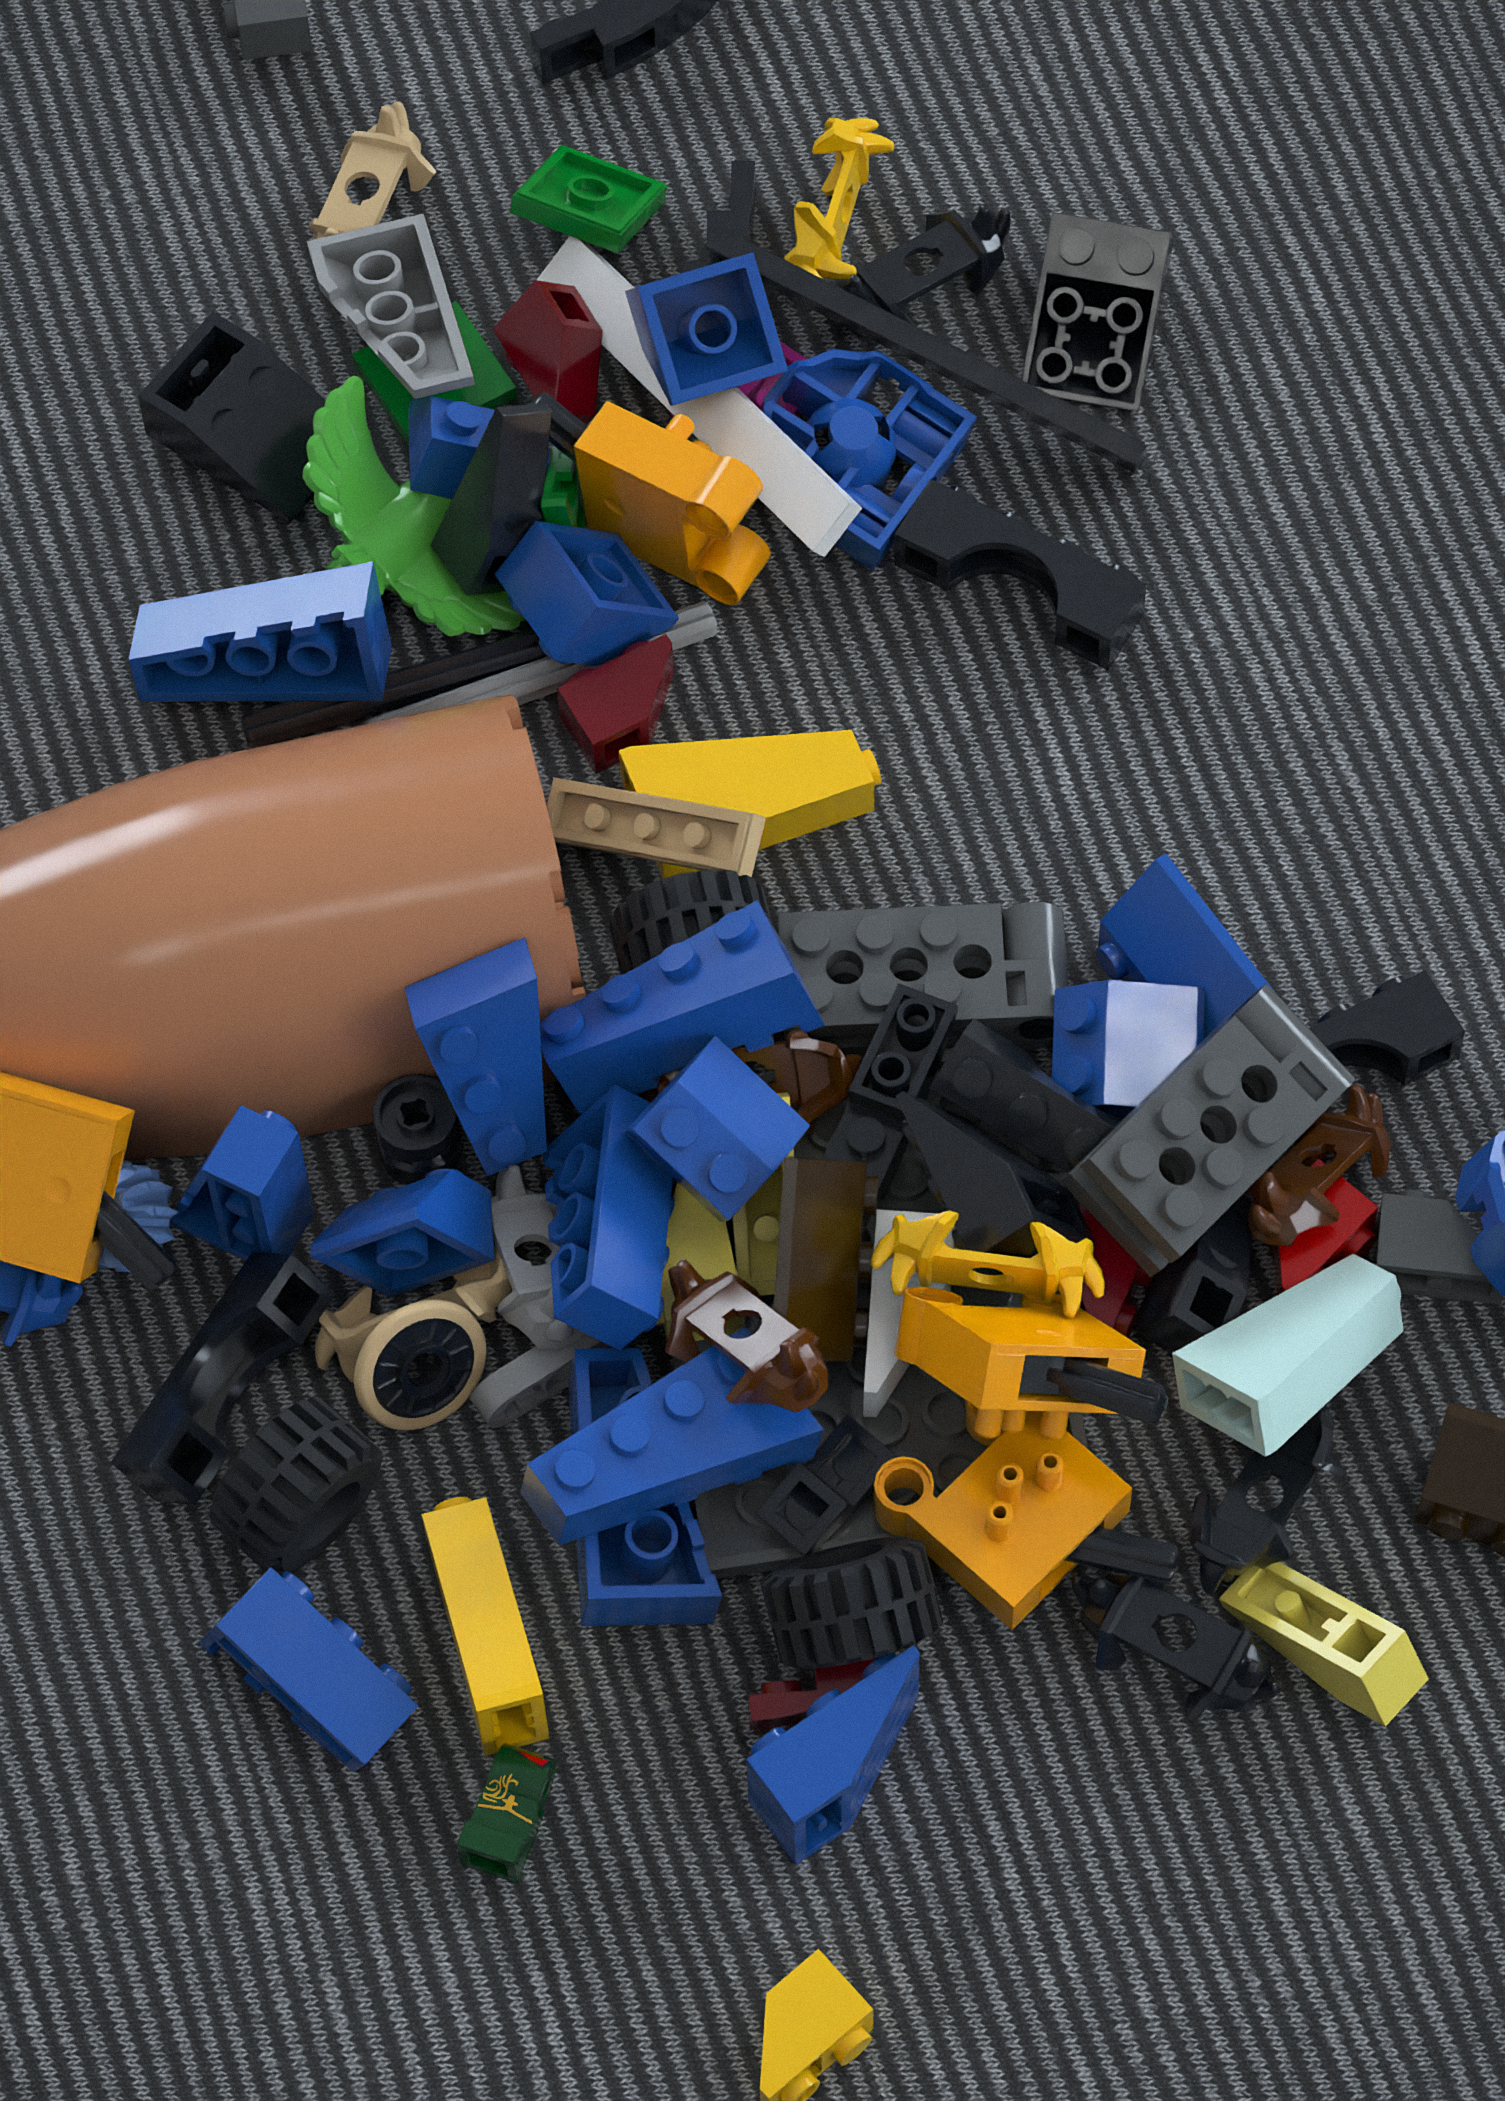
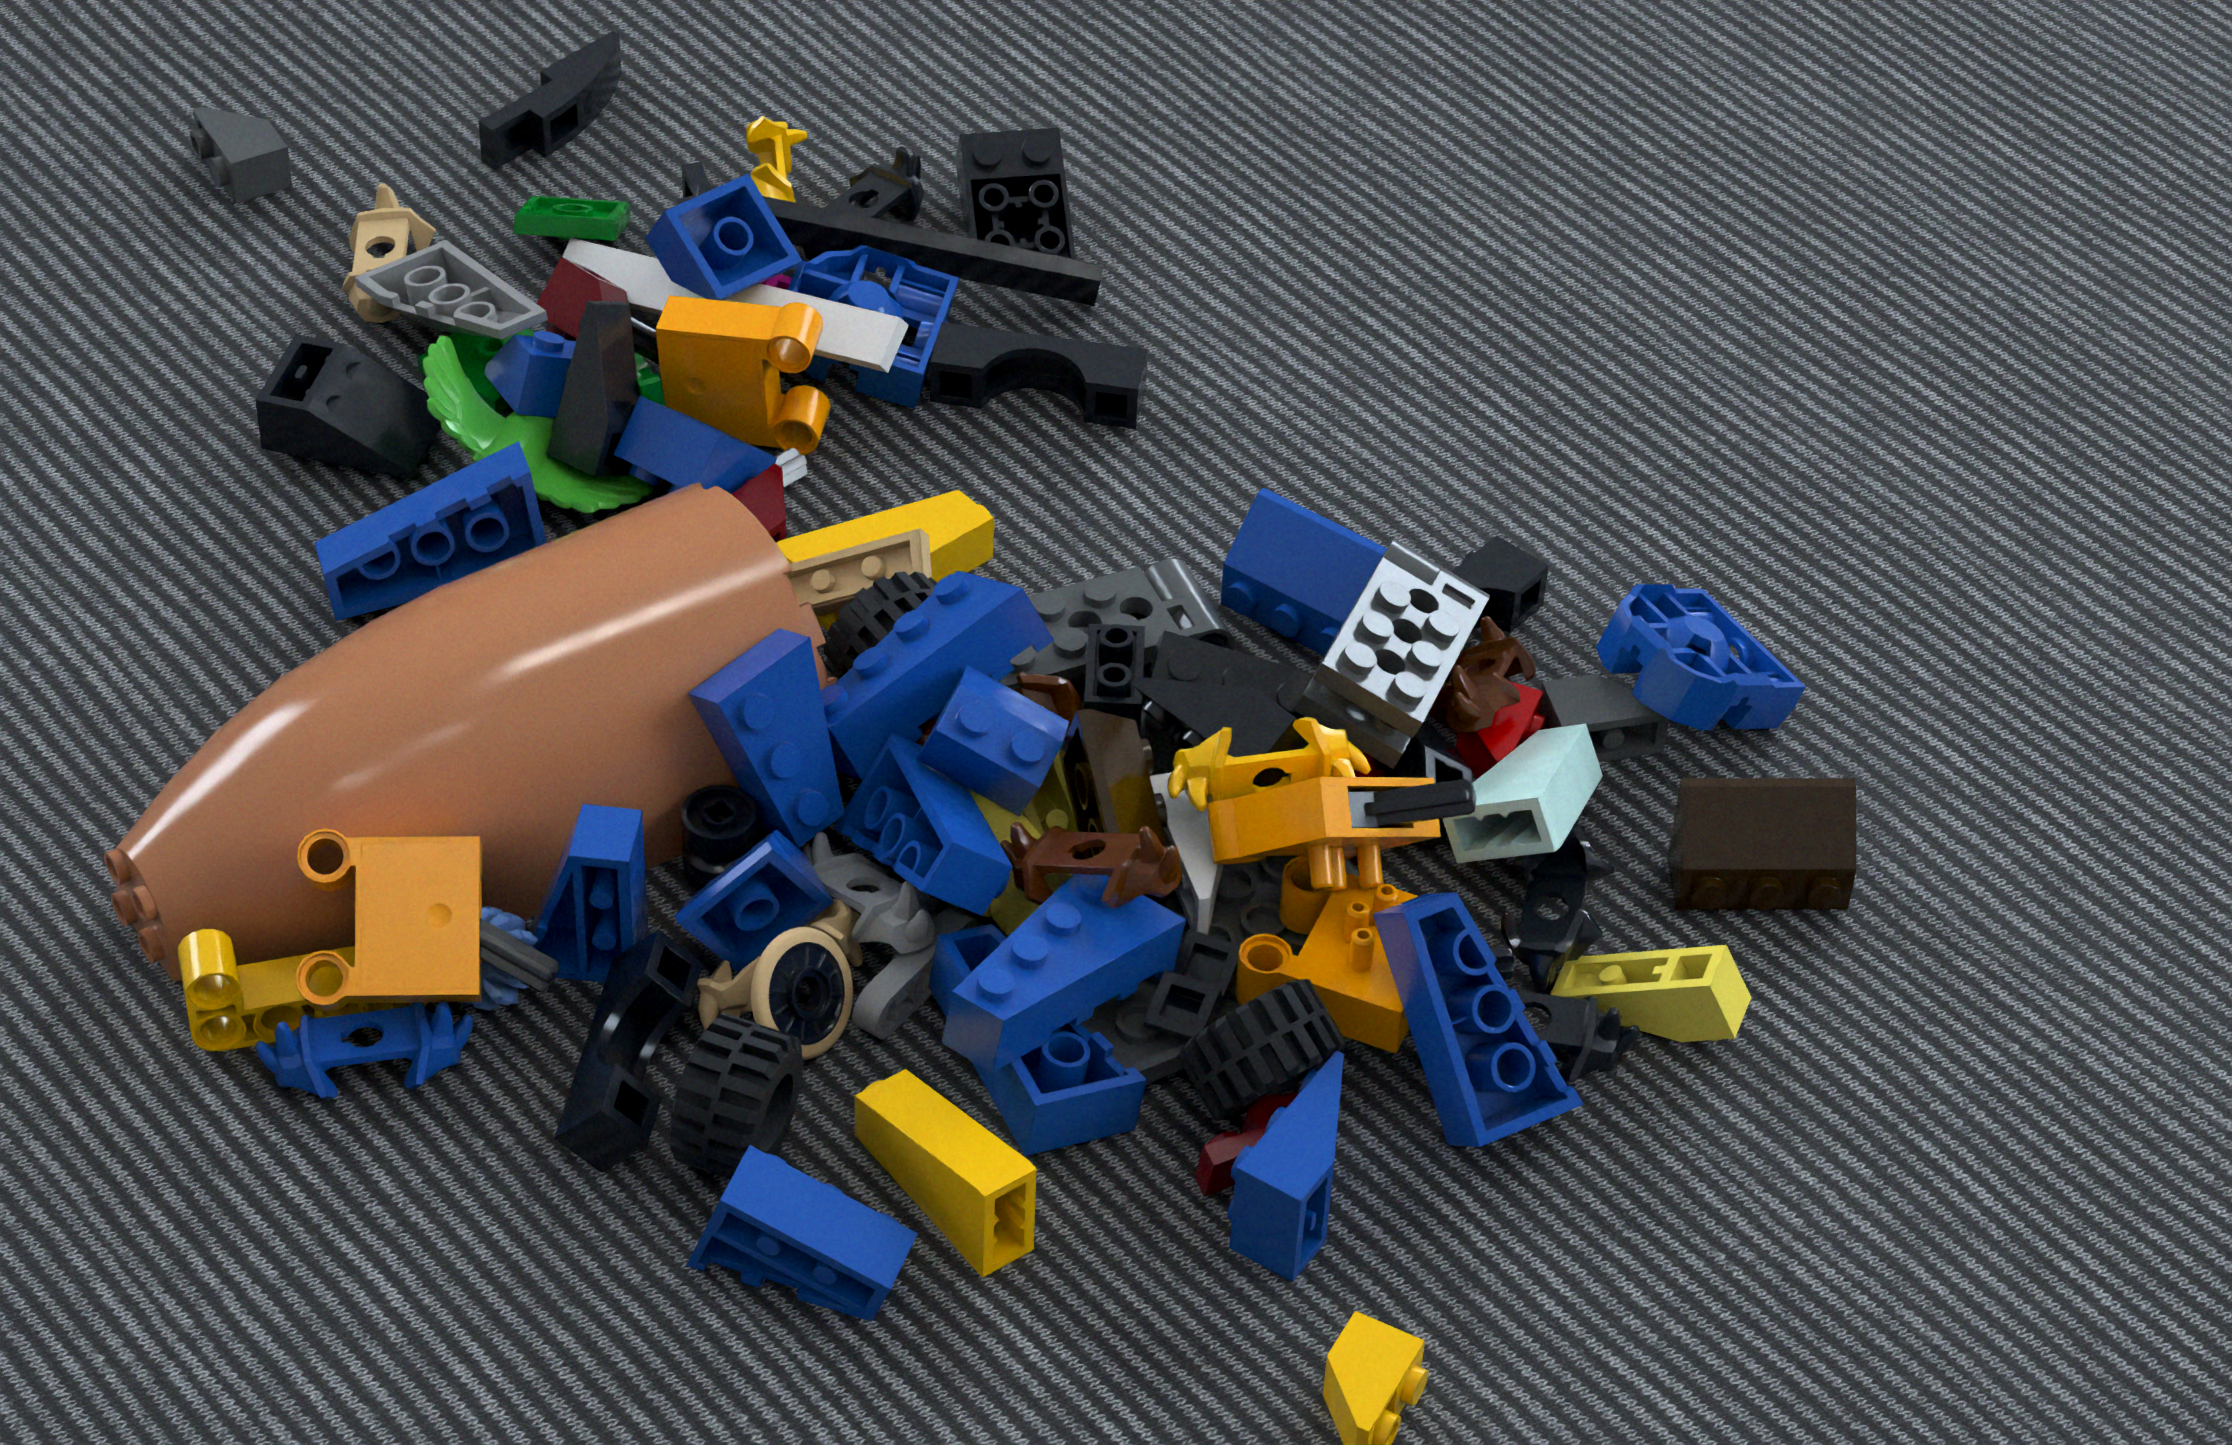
camera: 25 degrees left, 20 degrees down
dark green leg [457,1743,557,1884] -> none
slope [1052,980,1205,1119] -> none
none -> blue wedge [1373,892,1584,1147]

